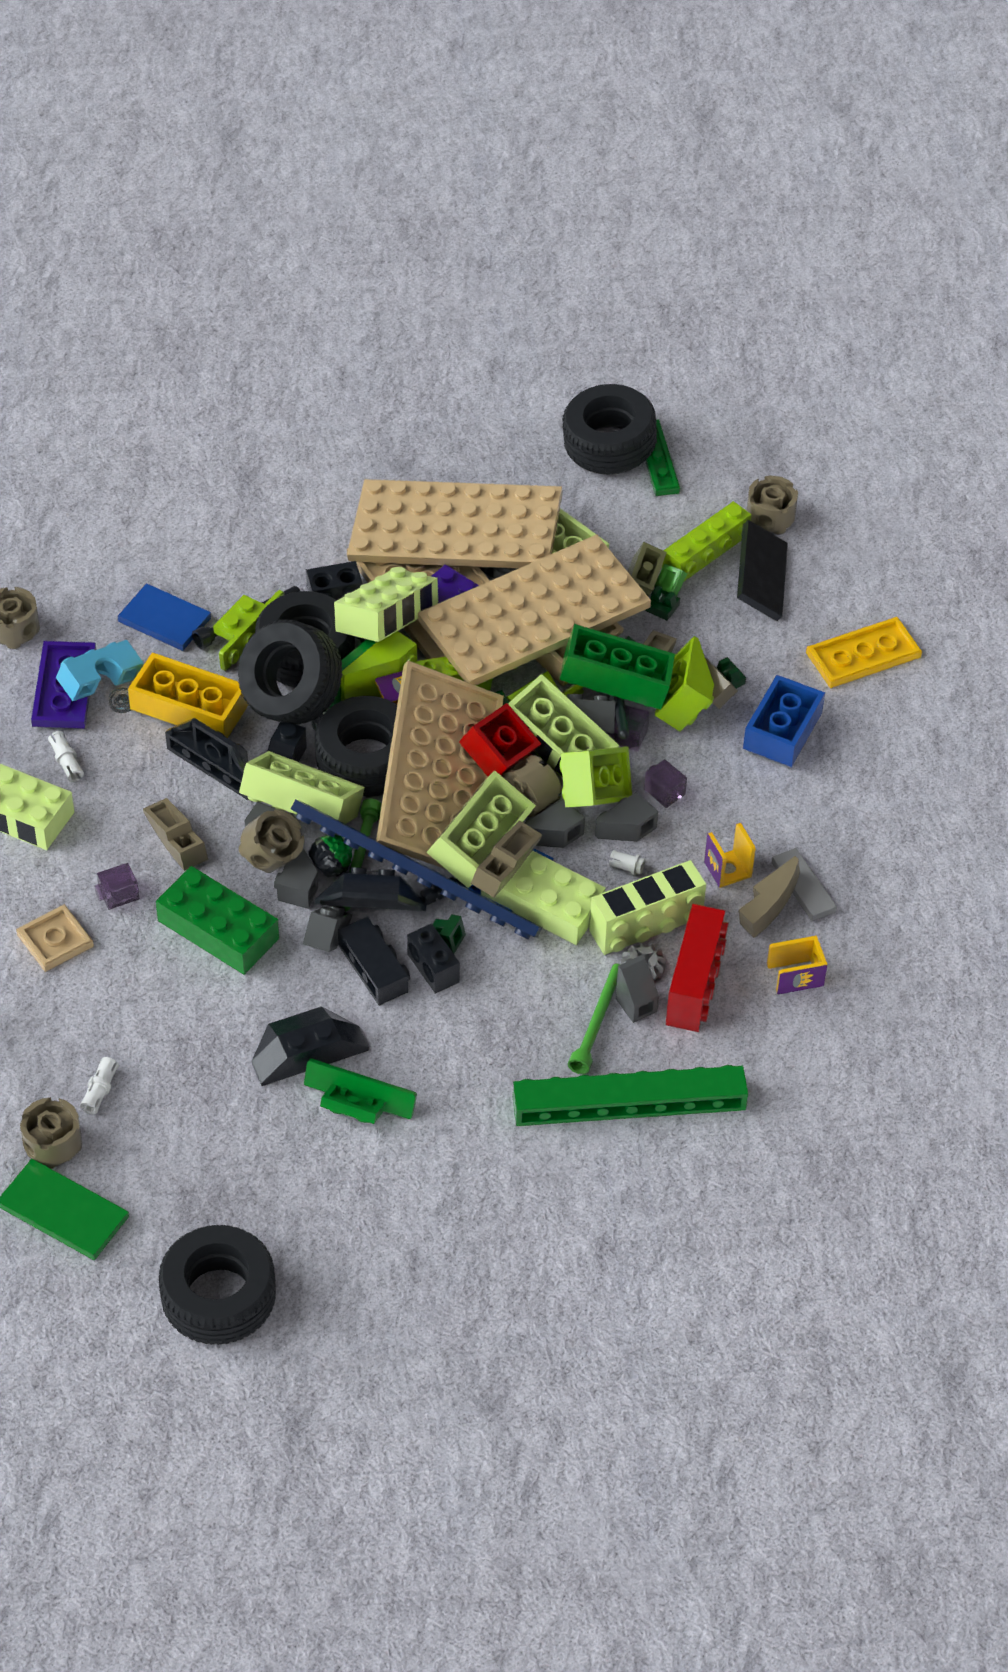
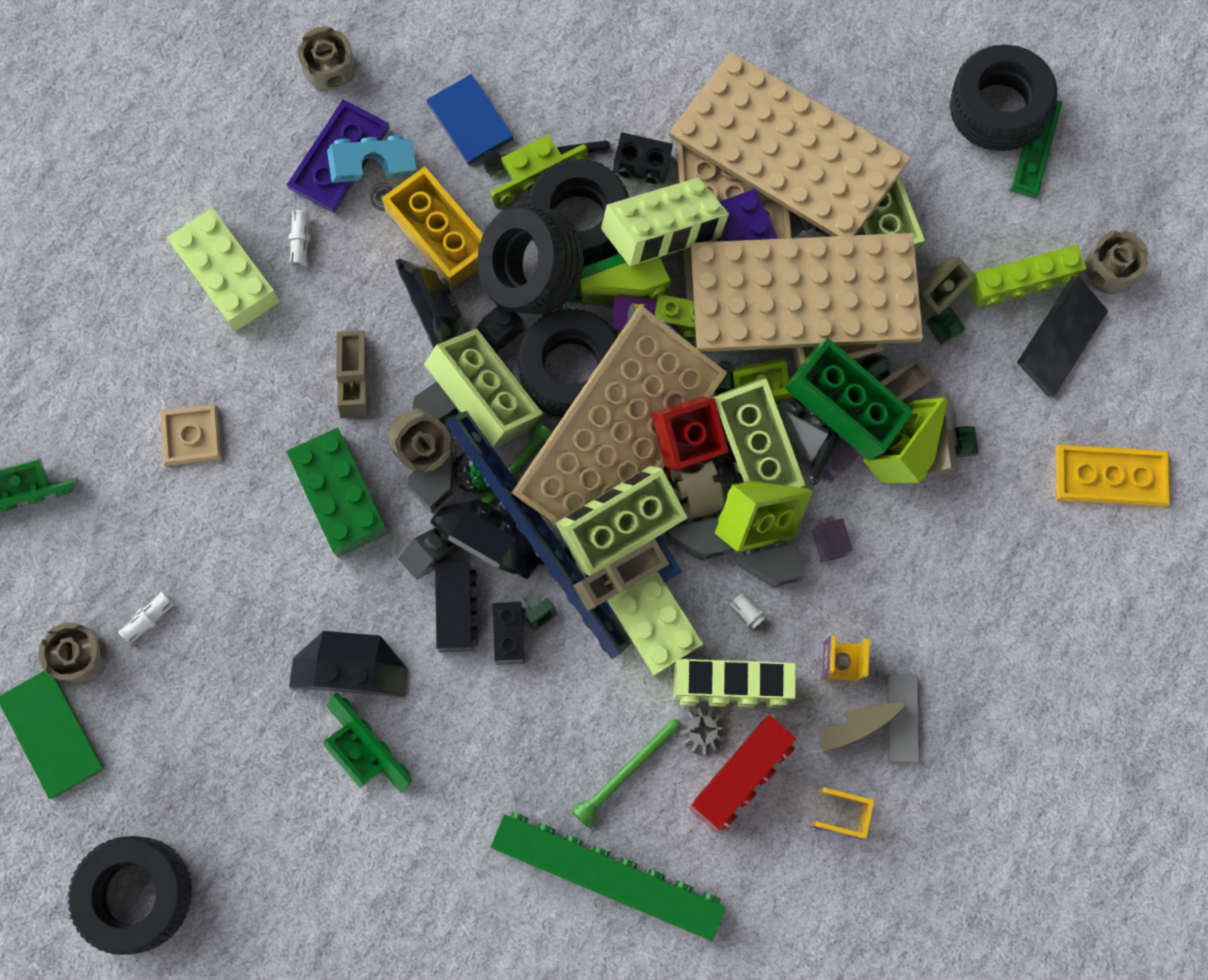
camera: 25 degrees right, 25 degrees up
clear purple brick [94,863,140,910] -> none
dark grey slope [616,955,659,1023] -> none
bright green tile [654,563,688,596] -> none
blue brick [743,675,825,767] -> none

